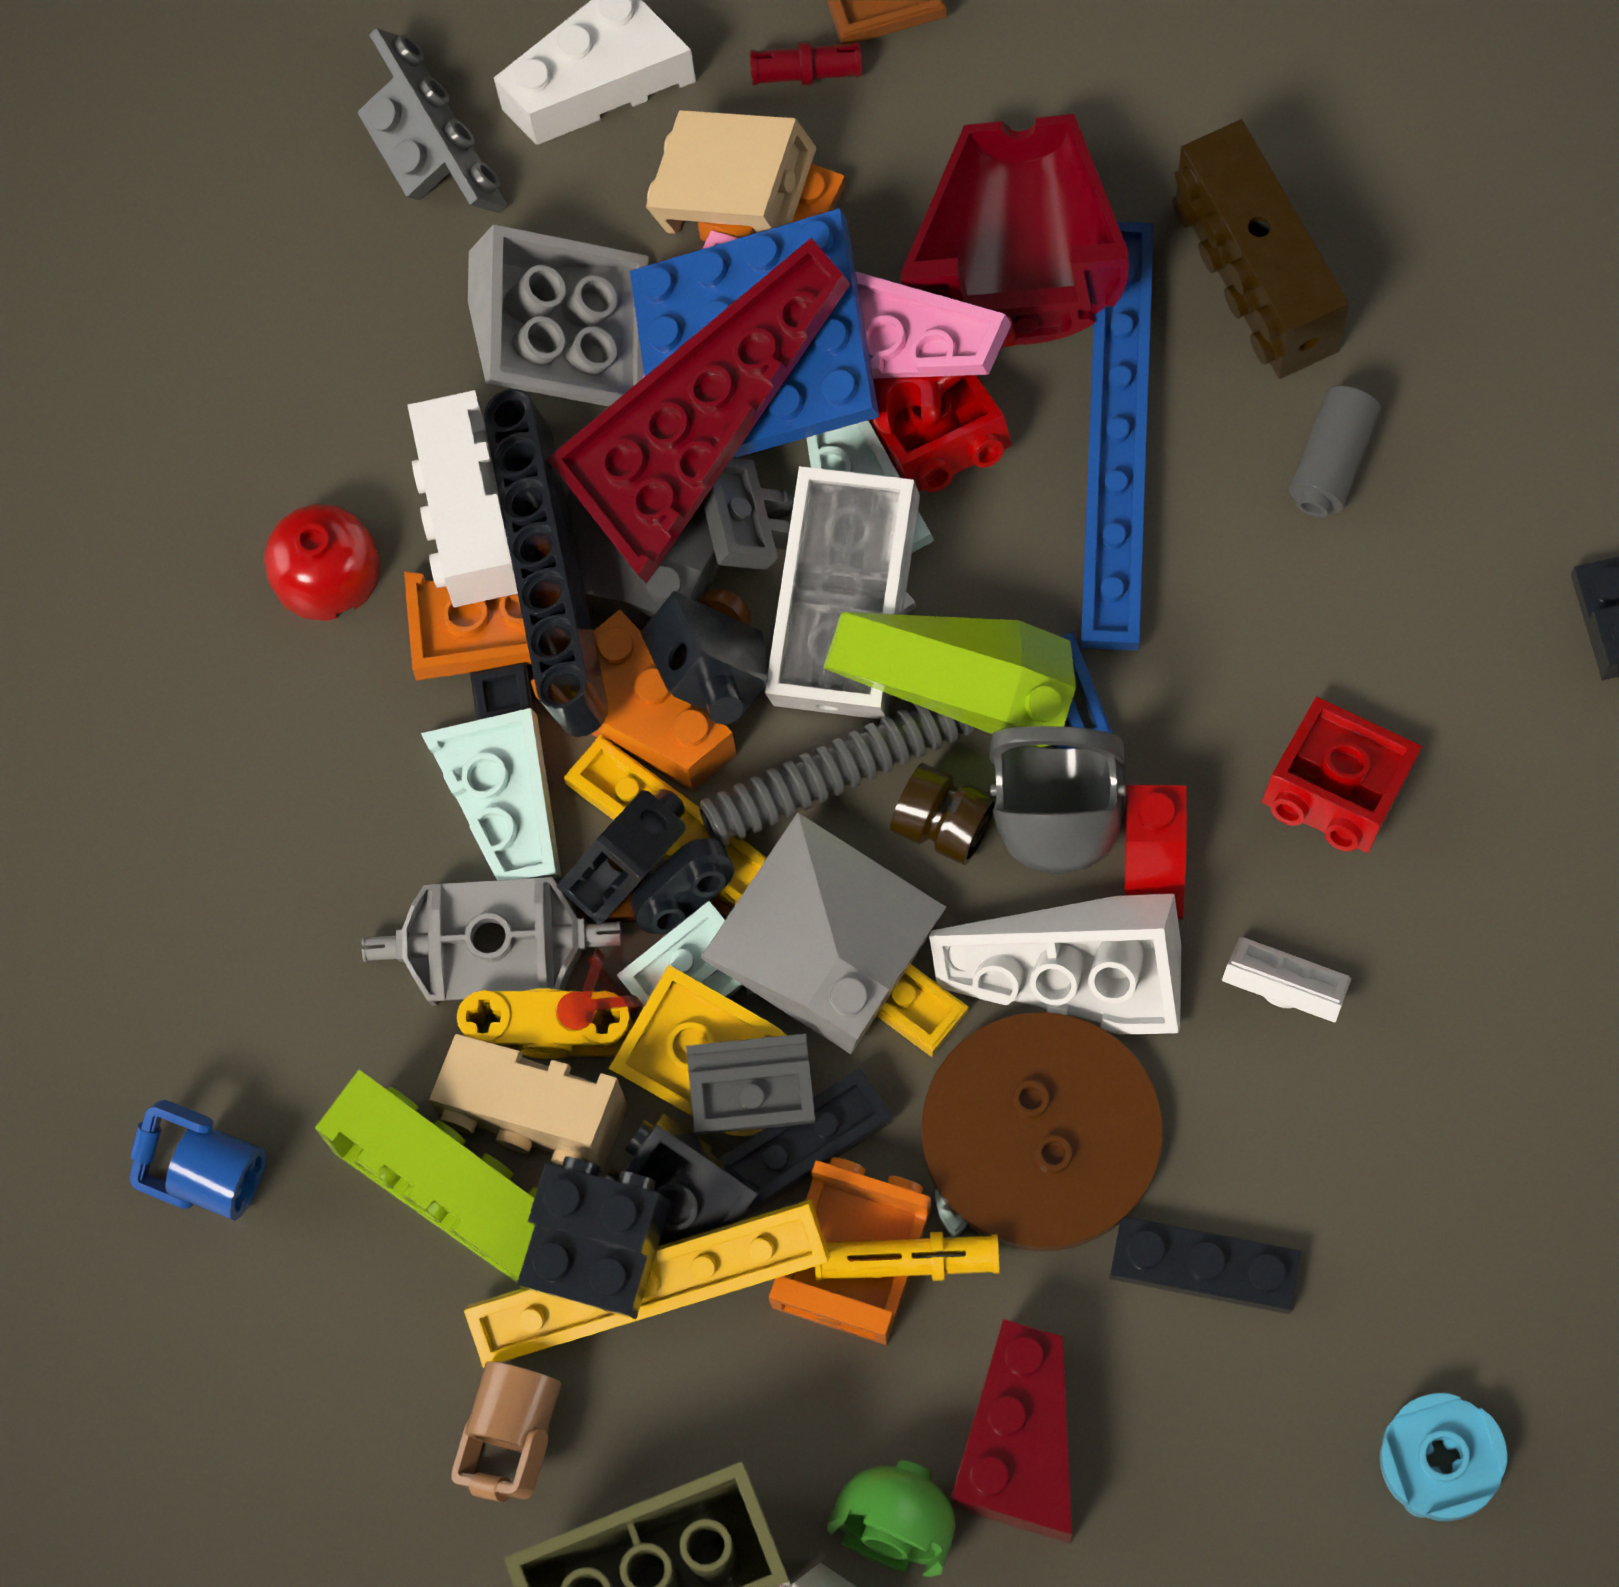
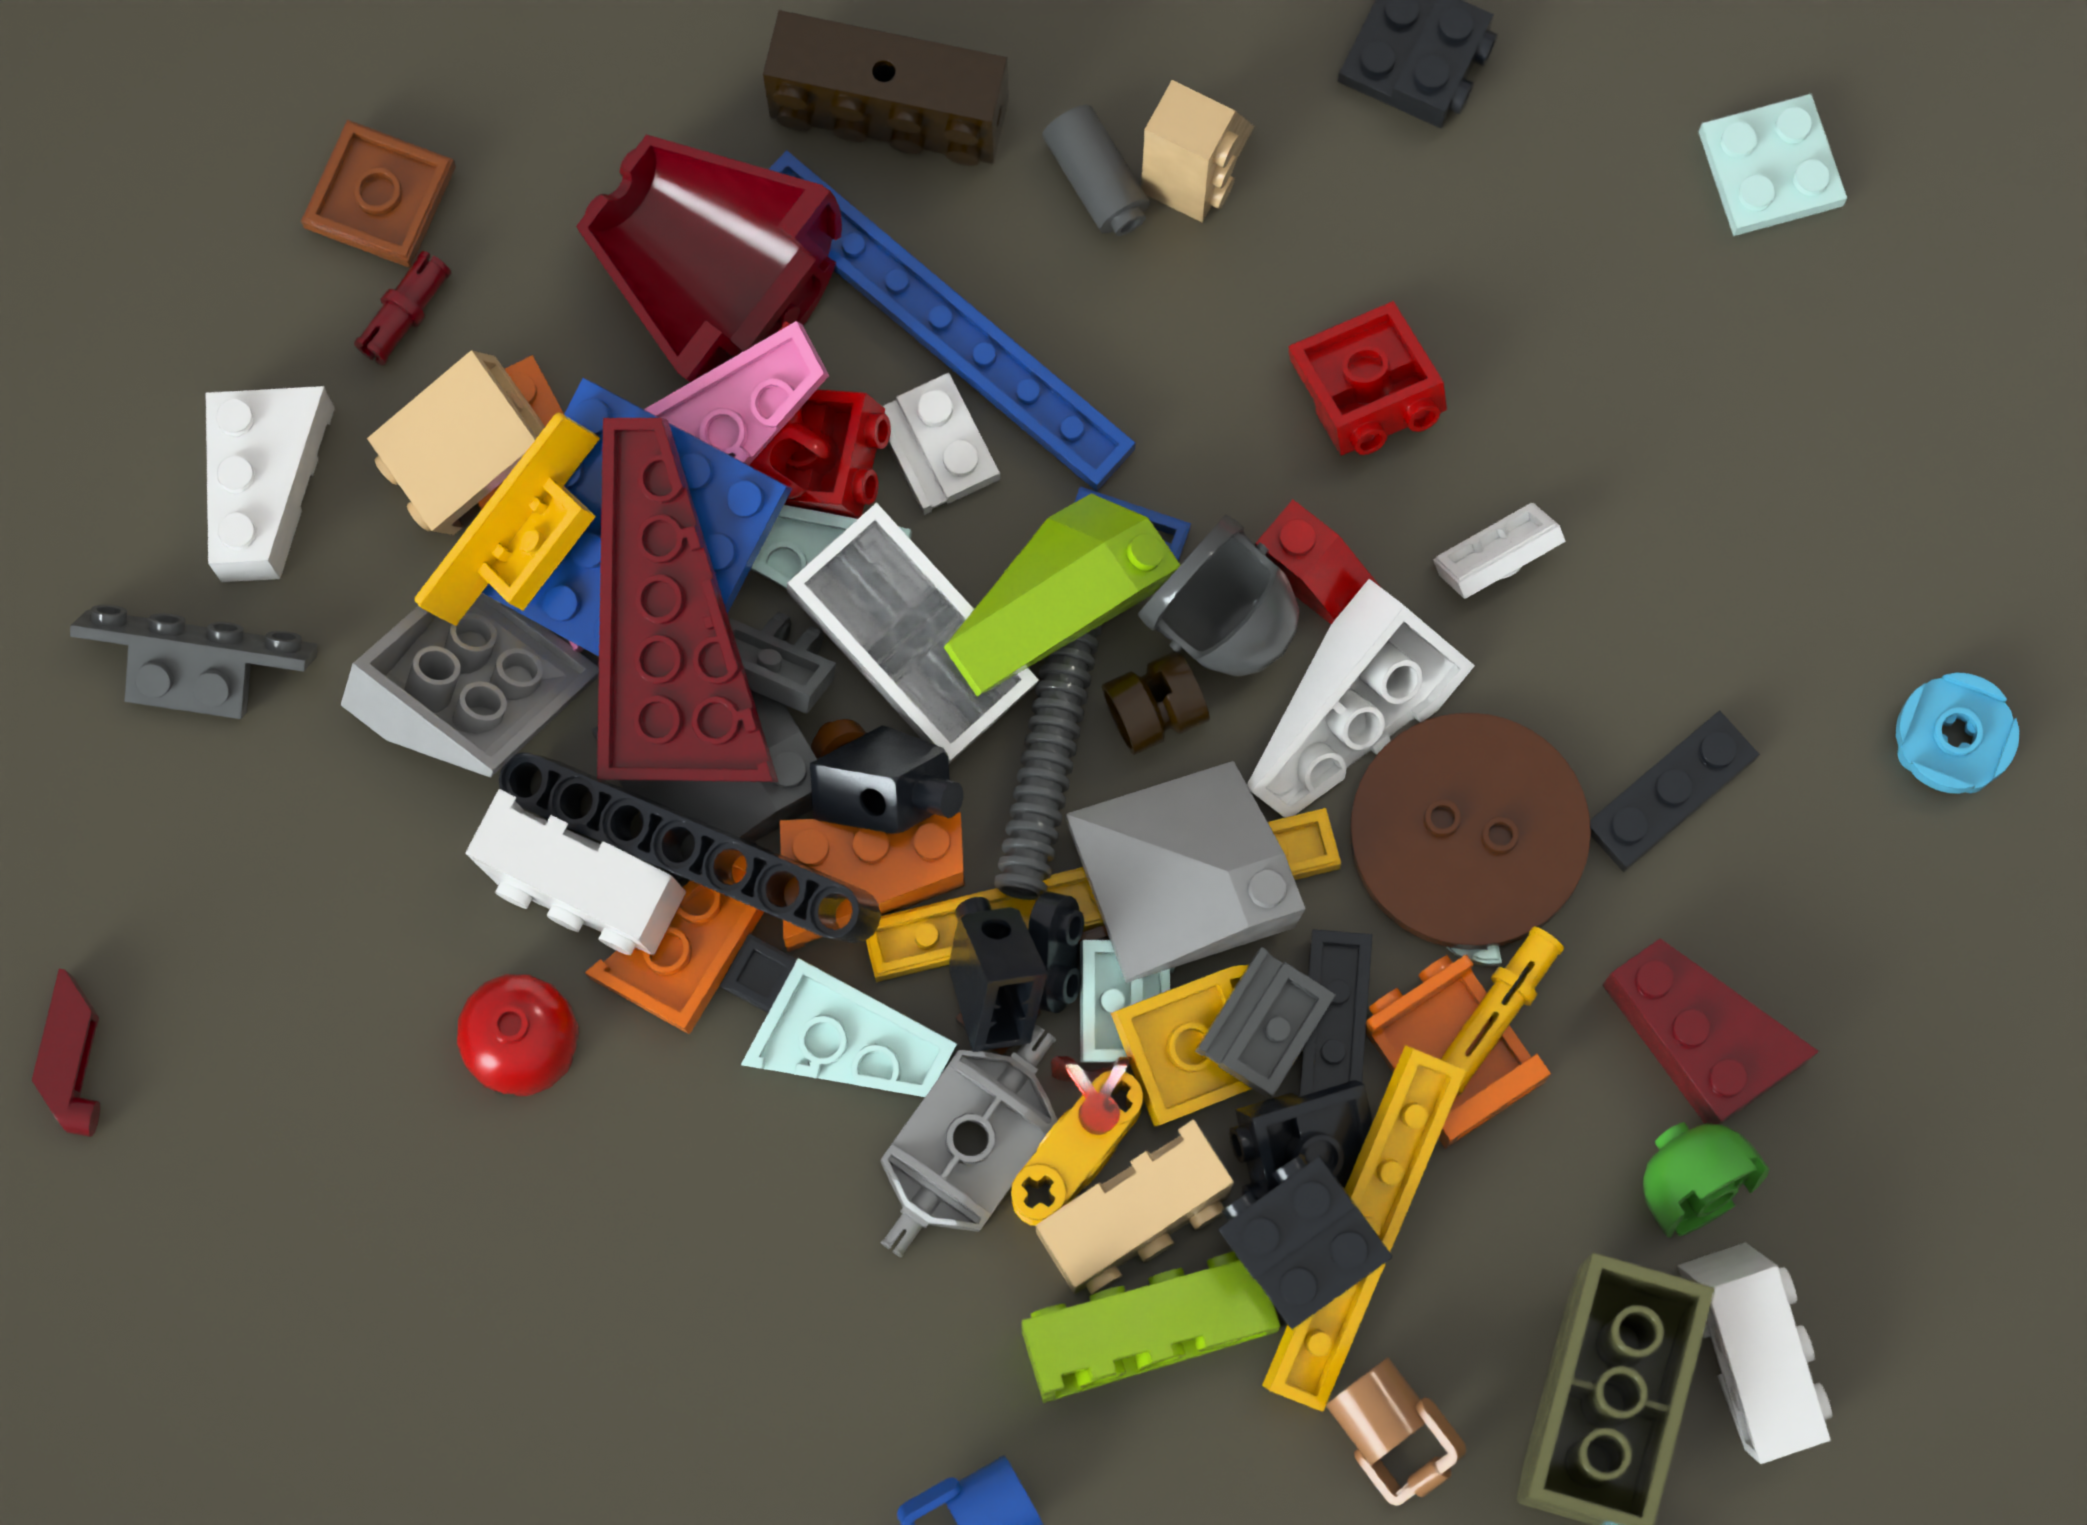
camera: 60 degrees left, 5 degrees up
none -> dark red piece [32,969,100,1137]
none -> yellow bracket [415,412,600,626]
none -> white plate [883,372,1000,515]
none -> tan wedge [1141,80,1254,222]

